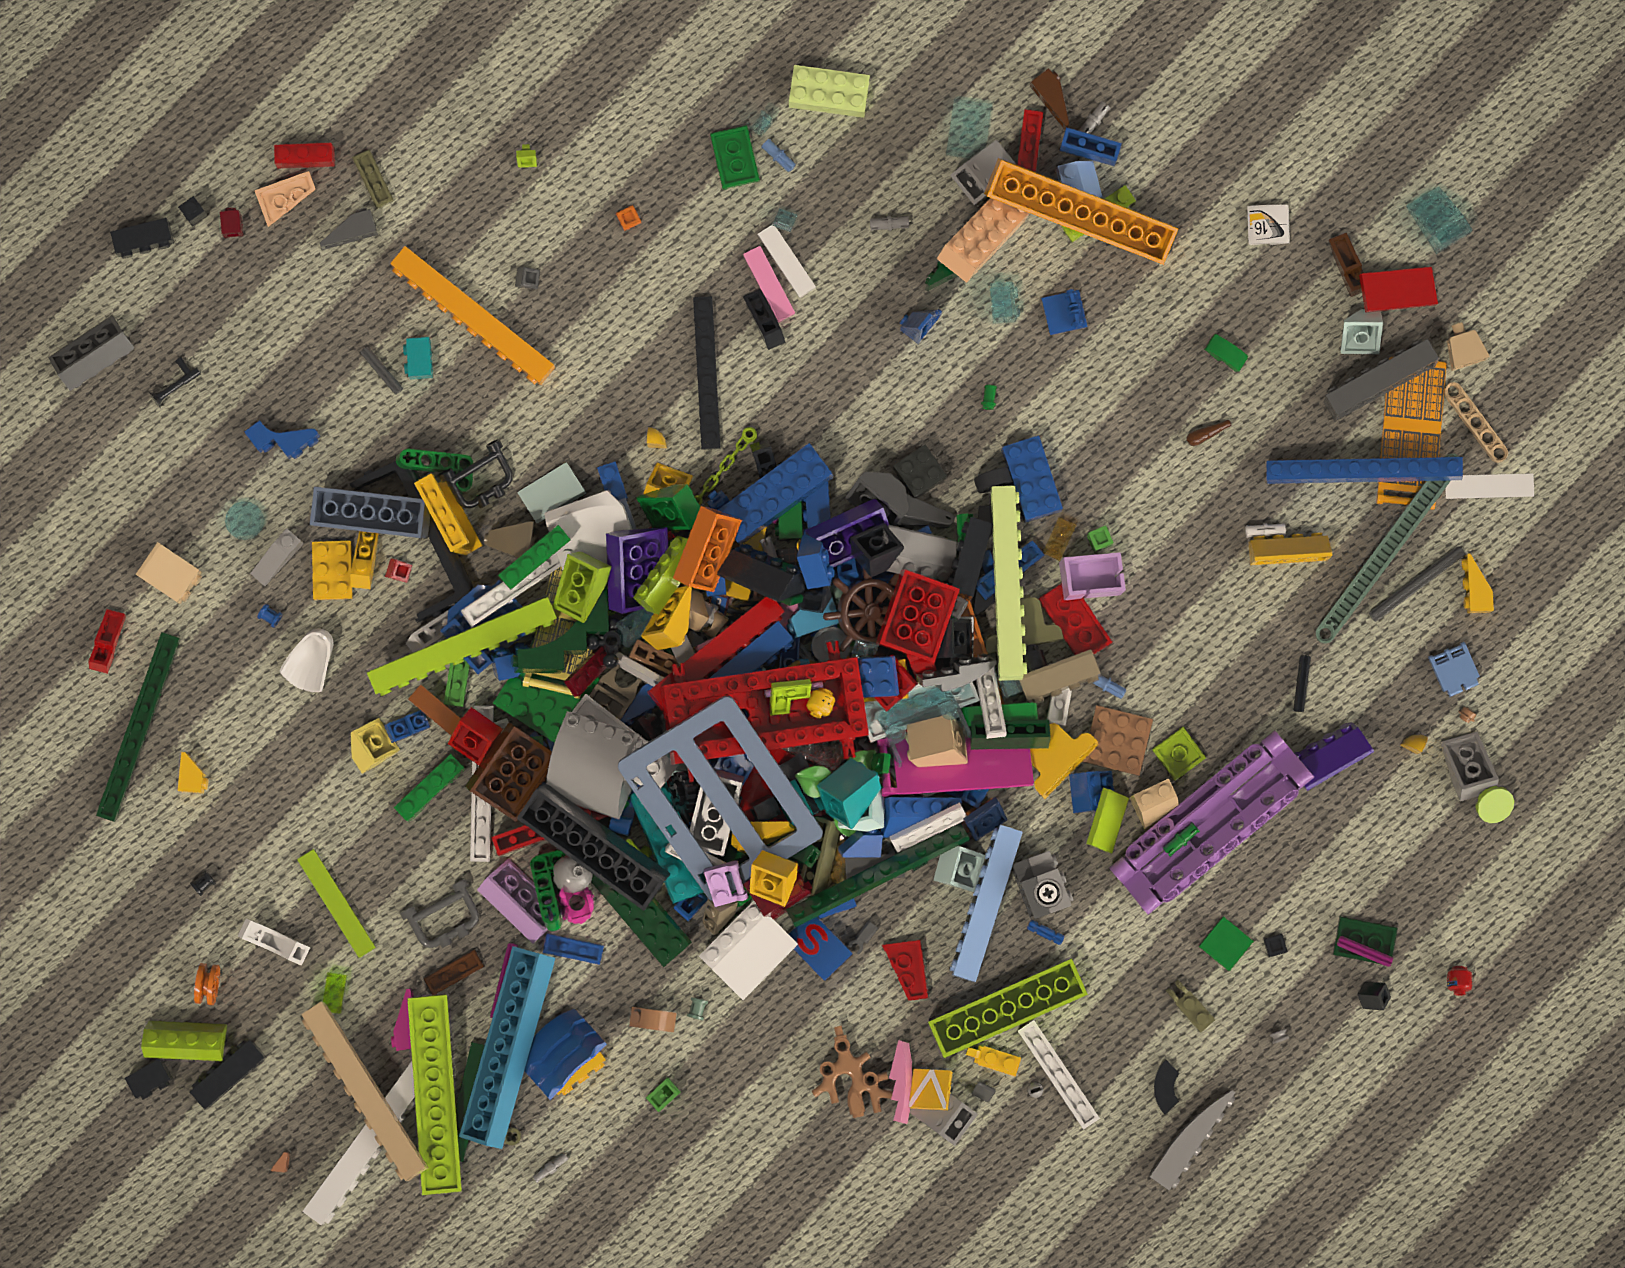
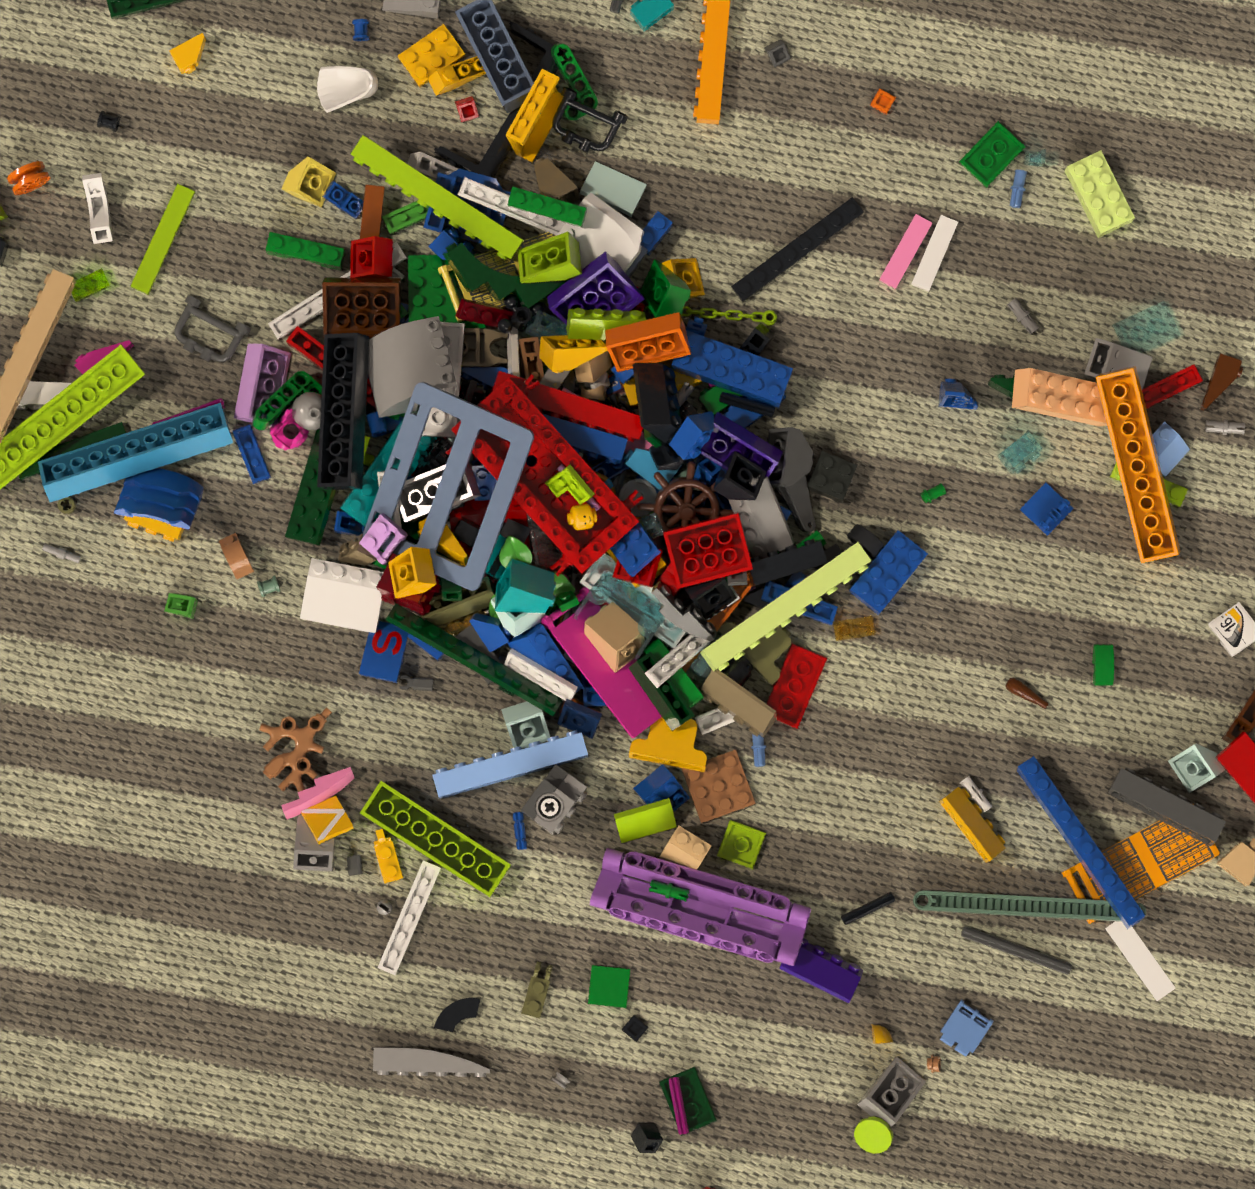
camera: 55 degrees right, 0 degrees up
reddish brown tile [424,950,484,996] -> none
yellow brick [647,427,667,448] -> none
black slope [743,289,786,350] -> none
clear light blue tile [773,209,797,232] -> none
red wing [882,940,929,1001] -> none
lavender piece [1059,553,1126,600] -> none
blue brick [1060,127,1122,167] -> none
bright green brick [1087,525,1114,553] -> none
tan beam [1444,382,1508,463] -> none
yellow slope [1461,554,1494,613] -> none
none -> black axle [719,392,775,417]

